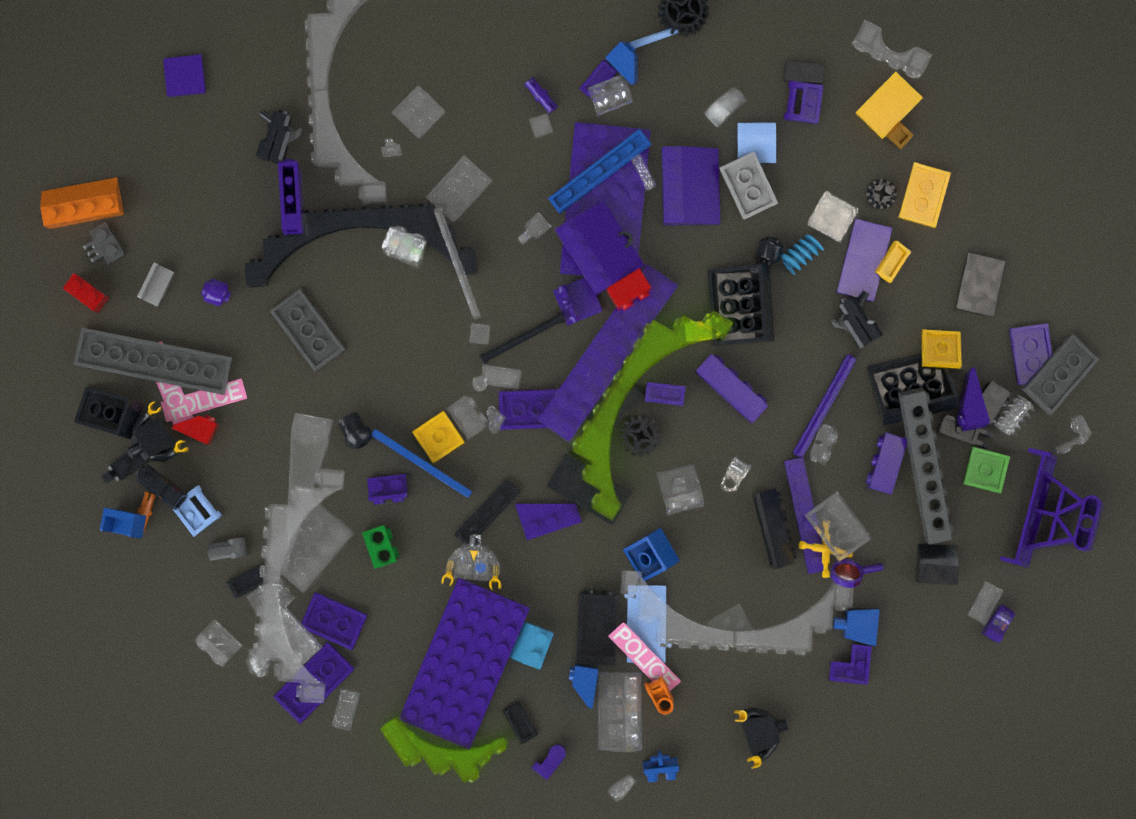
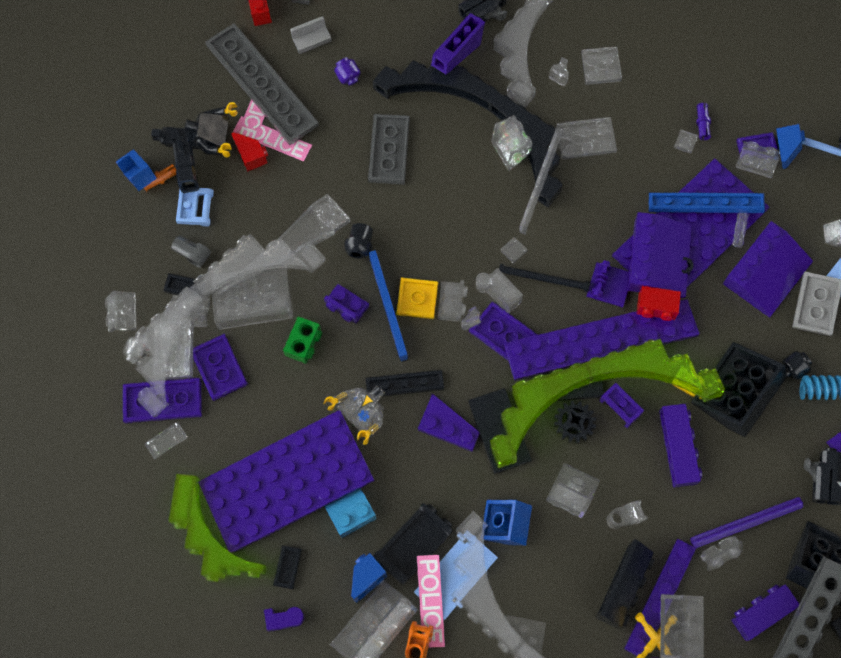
camera: 50 degrees right, 15 degrees down
black slope [74,386,144,440] -> none
clear plate [518,212,551,245] -> none

